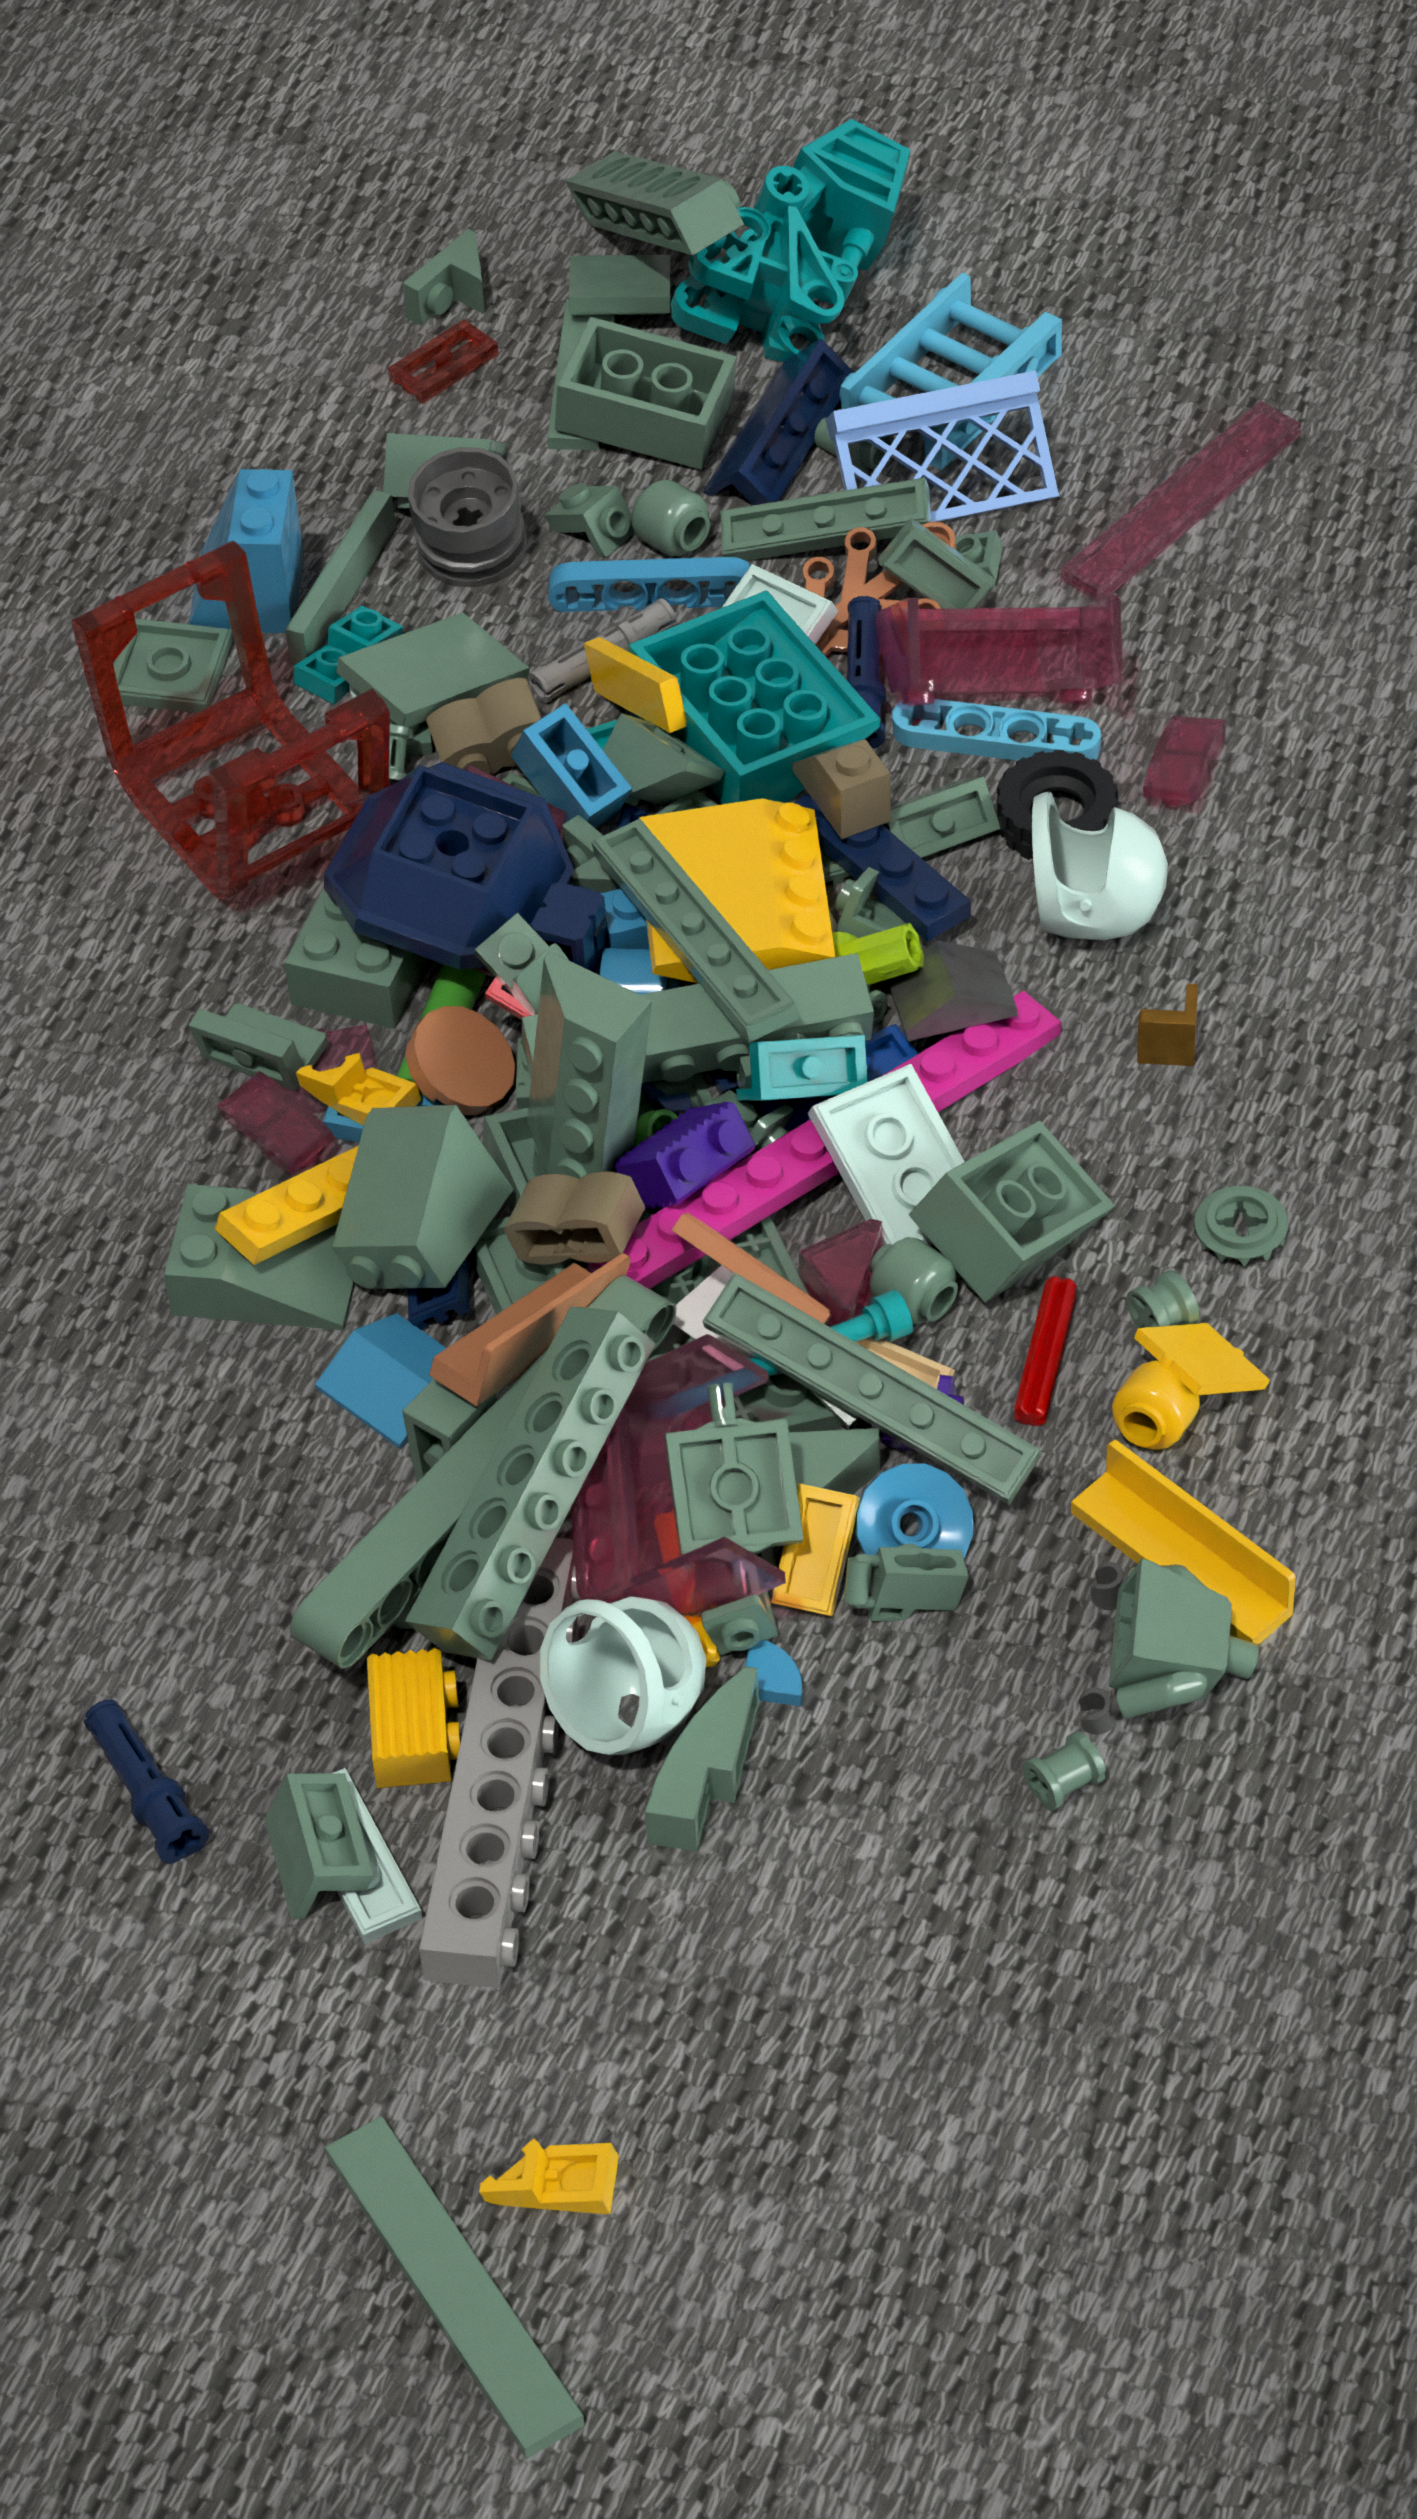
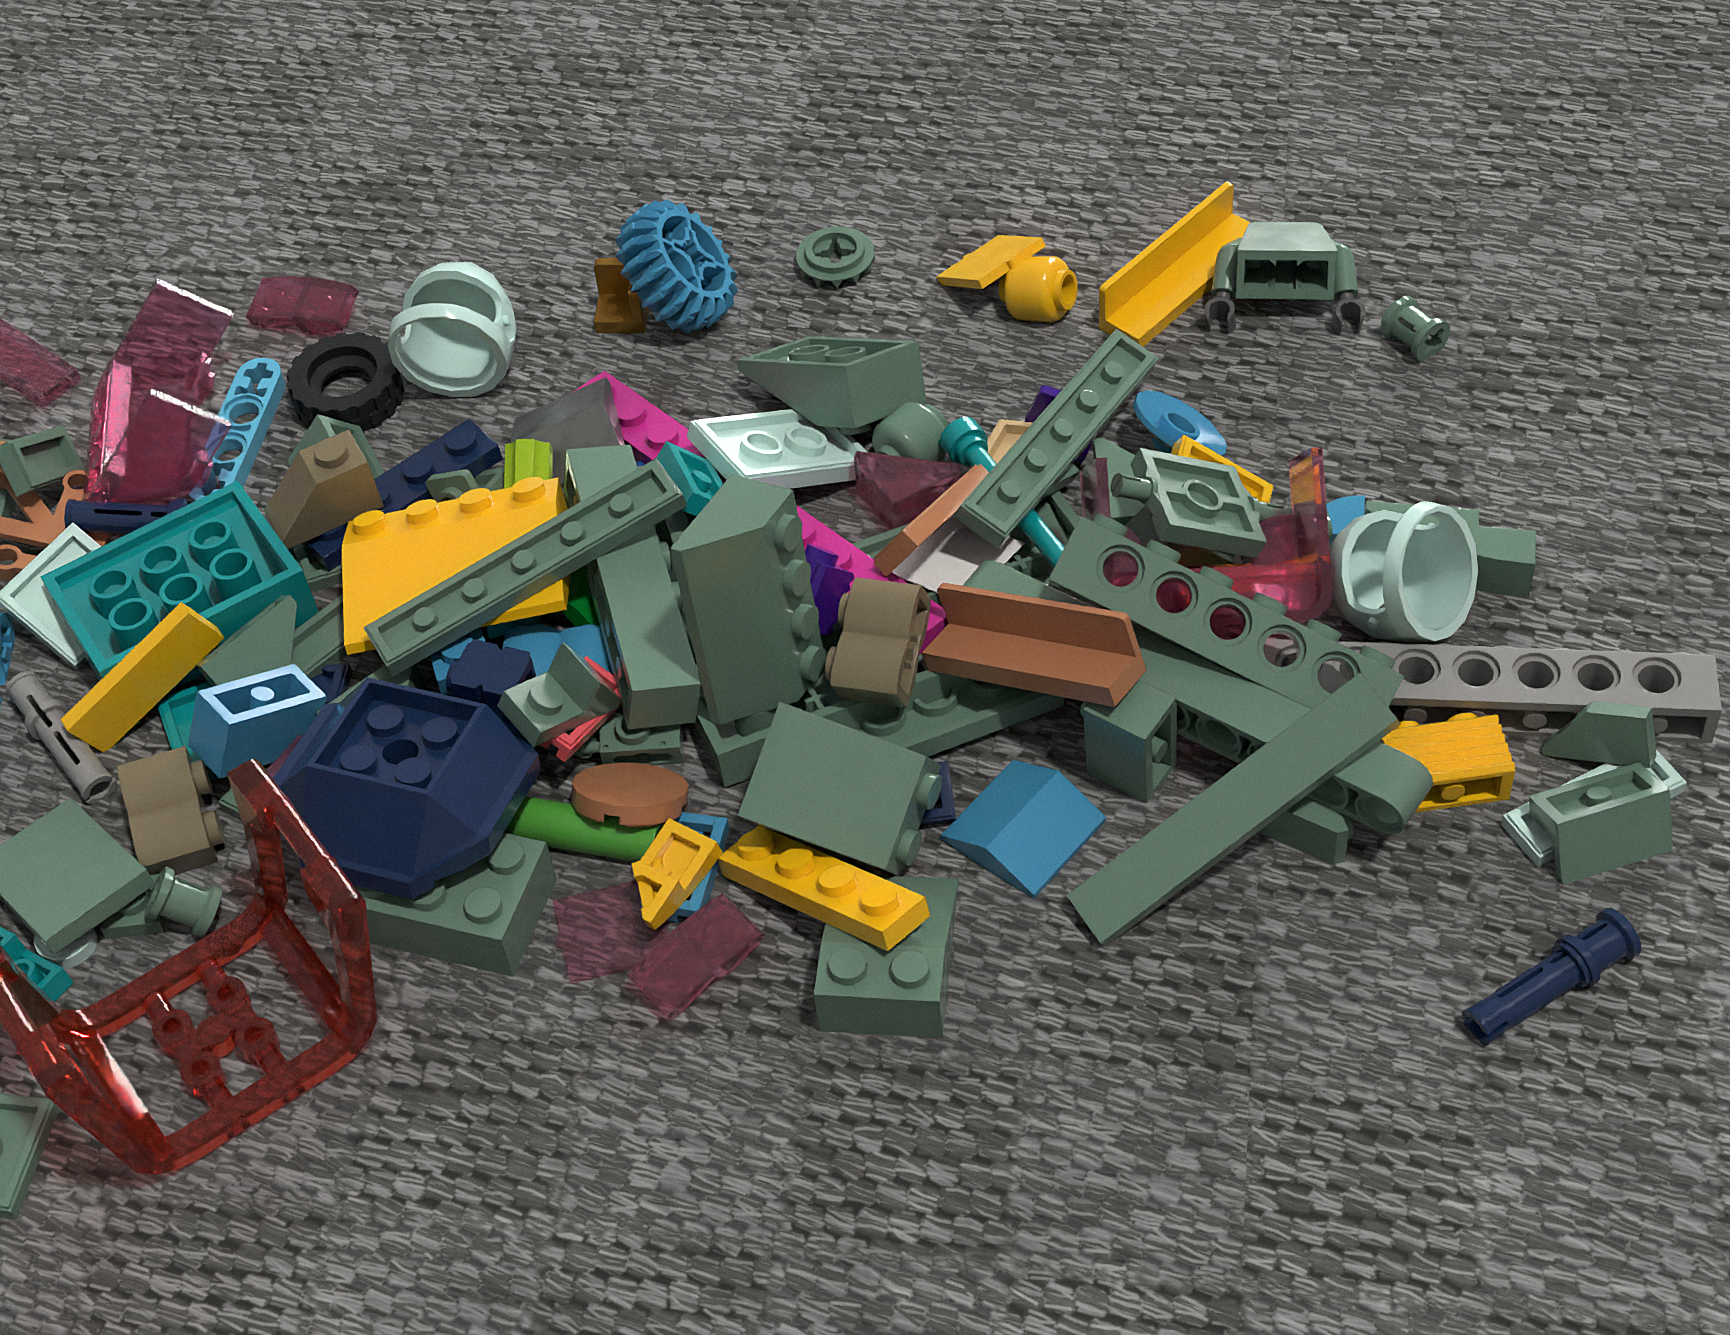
camera: 90 degrees left, 0 degrees up
sand green panel [188,1003,329,1091] -> none
sand green piece [843,1544,968,1622] -> none
red axle [1014,1276,1077,1426] -> none
sand green wheel [1126,1270,1200,1328] -> none
none -> dark azure gear [615,199,738,333]
none -> sand green tile [1066,673,1401,946]
none -> sand green tile [1541,701,1657,768]

